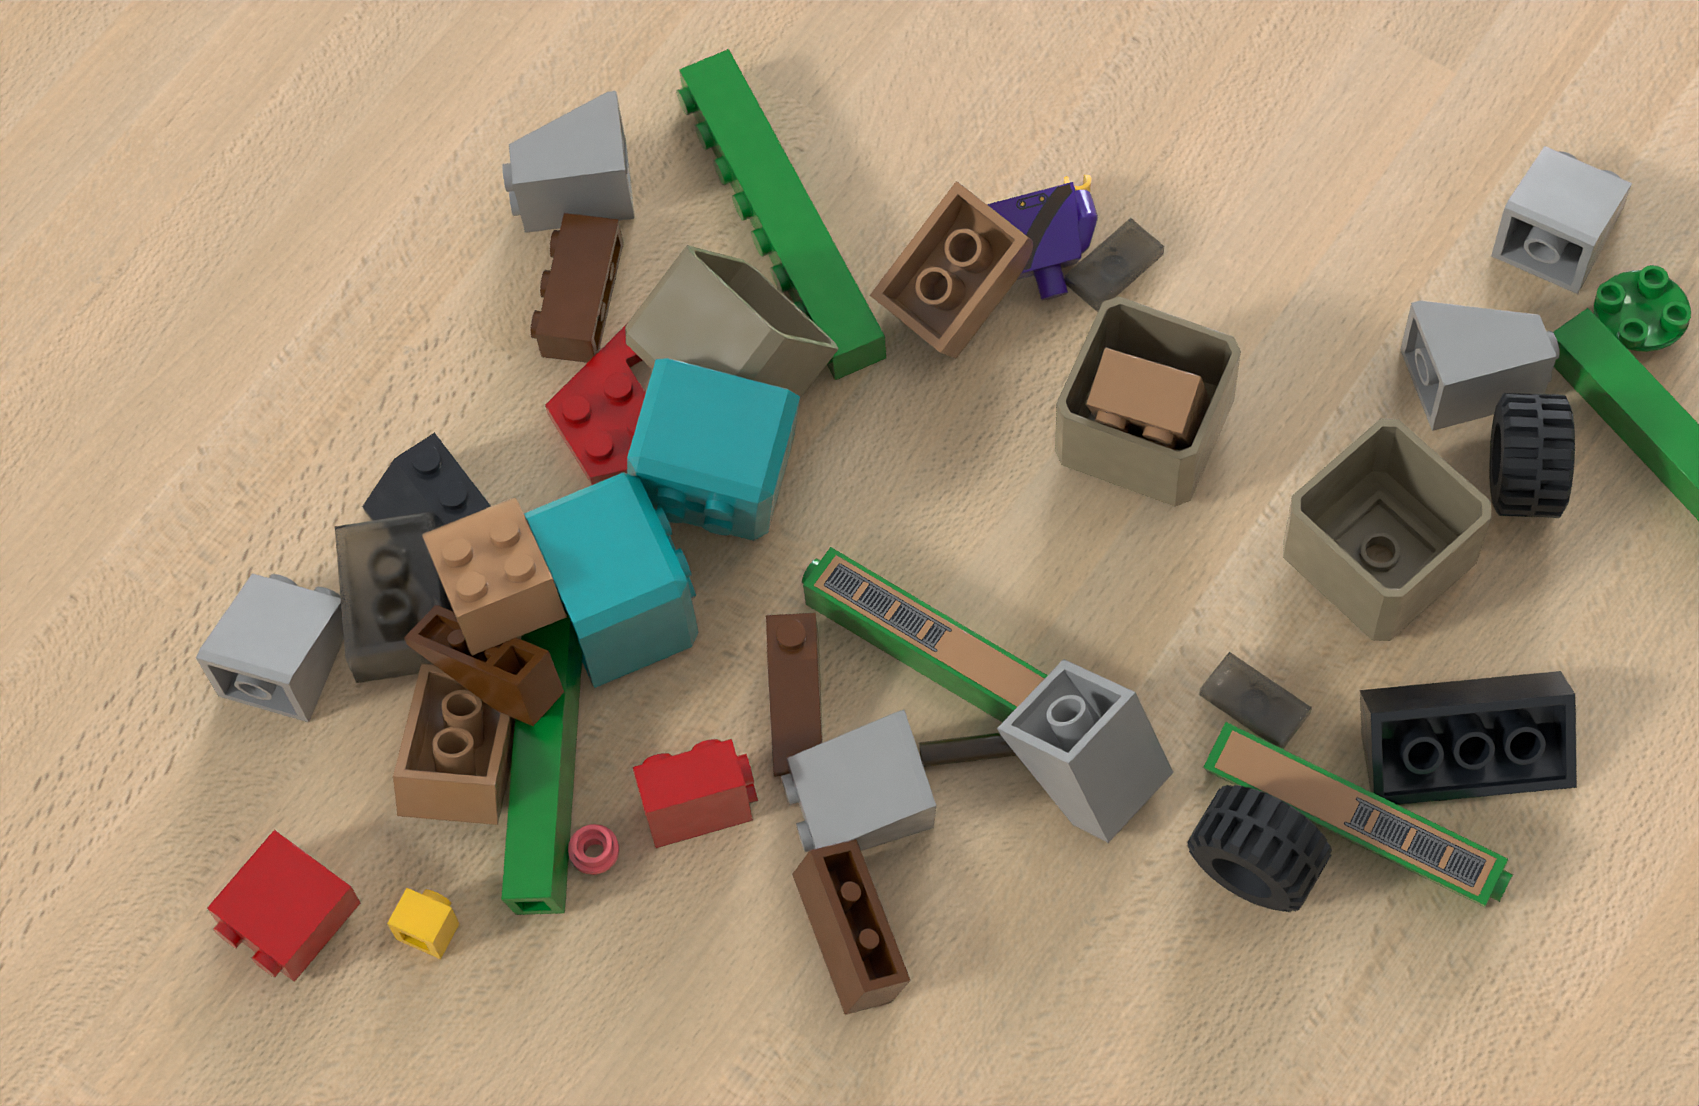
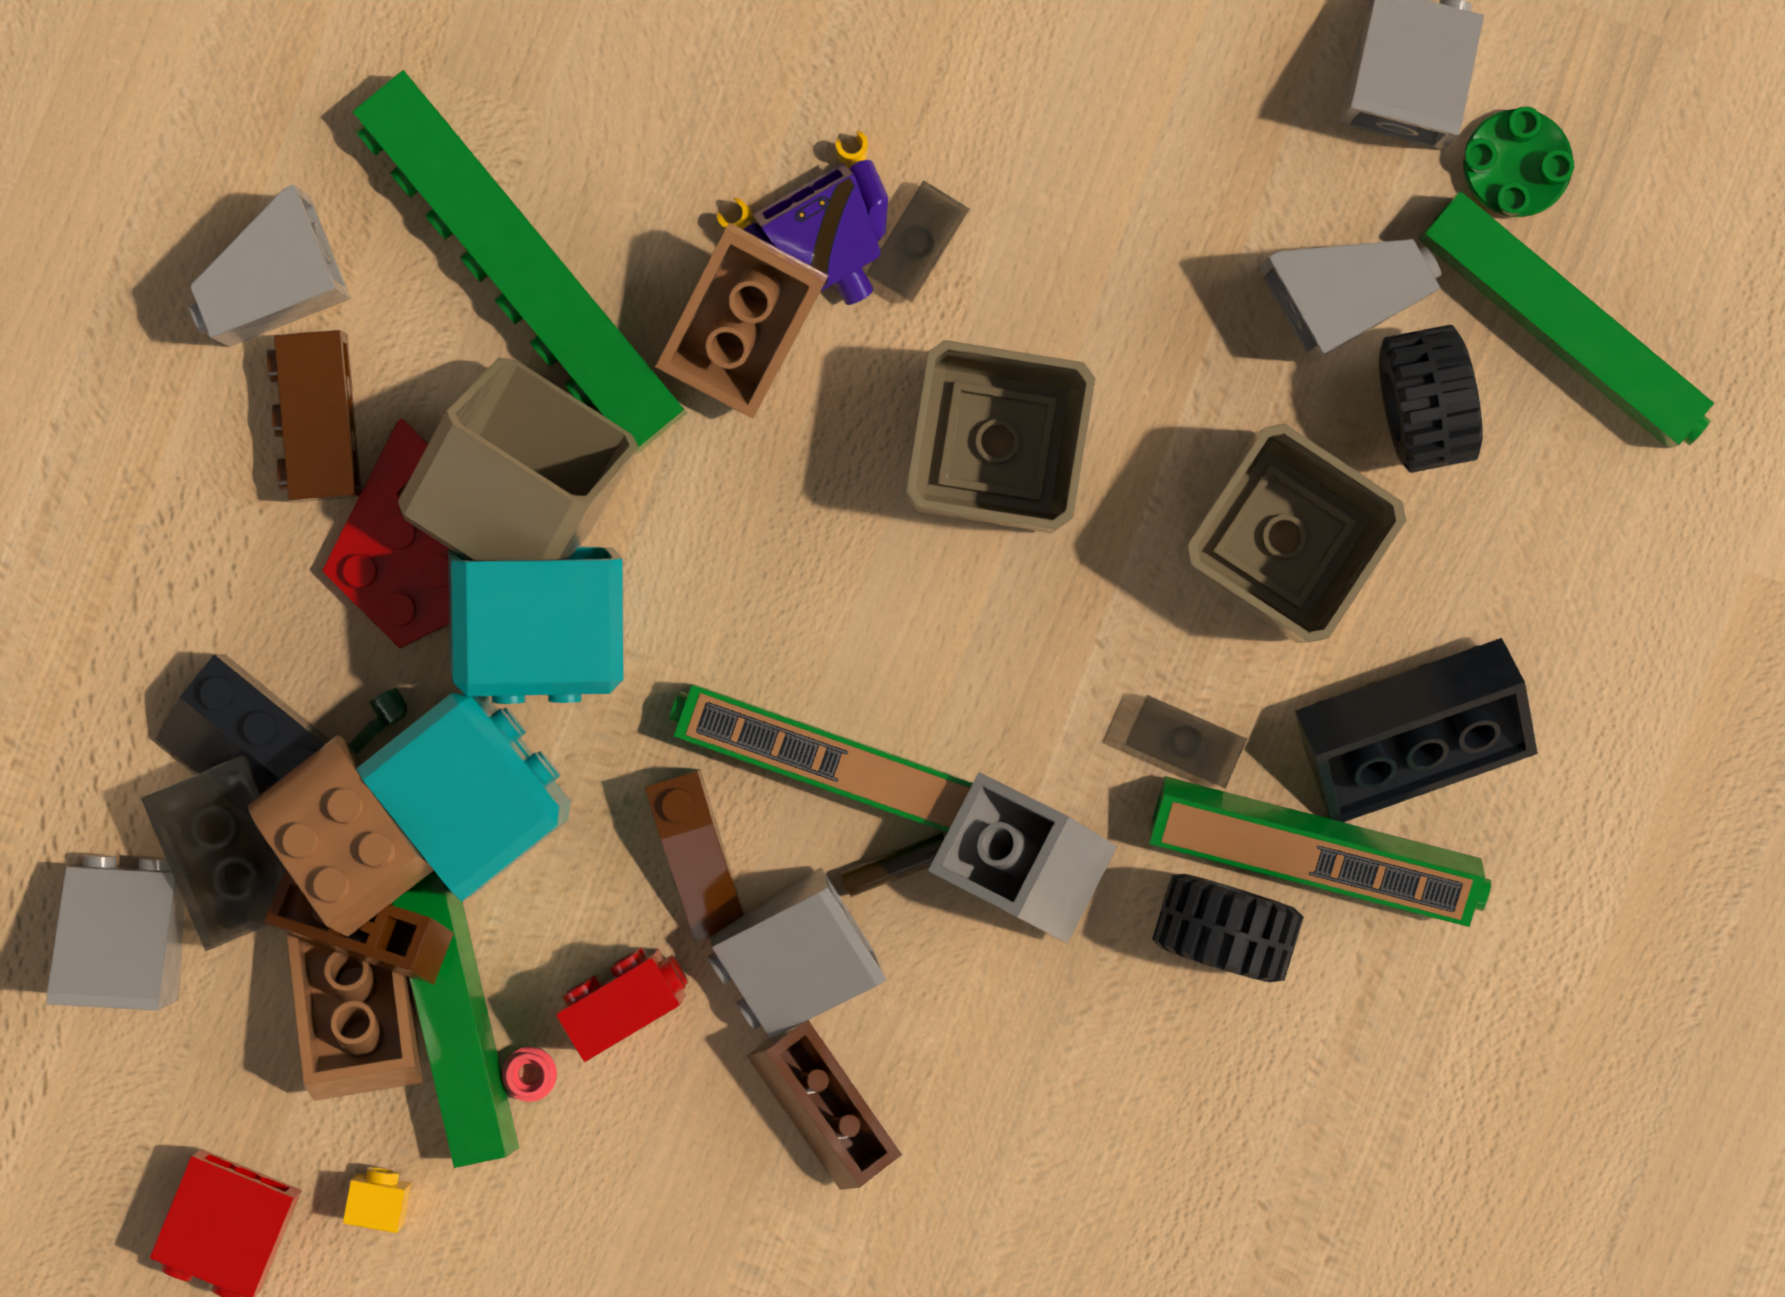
camera: 20 degrees left, 25 degrees up
medium nougat brick [1086,348,1211,450] -> none

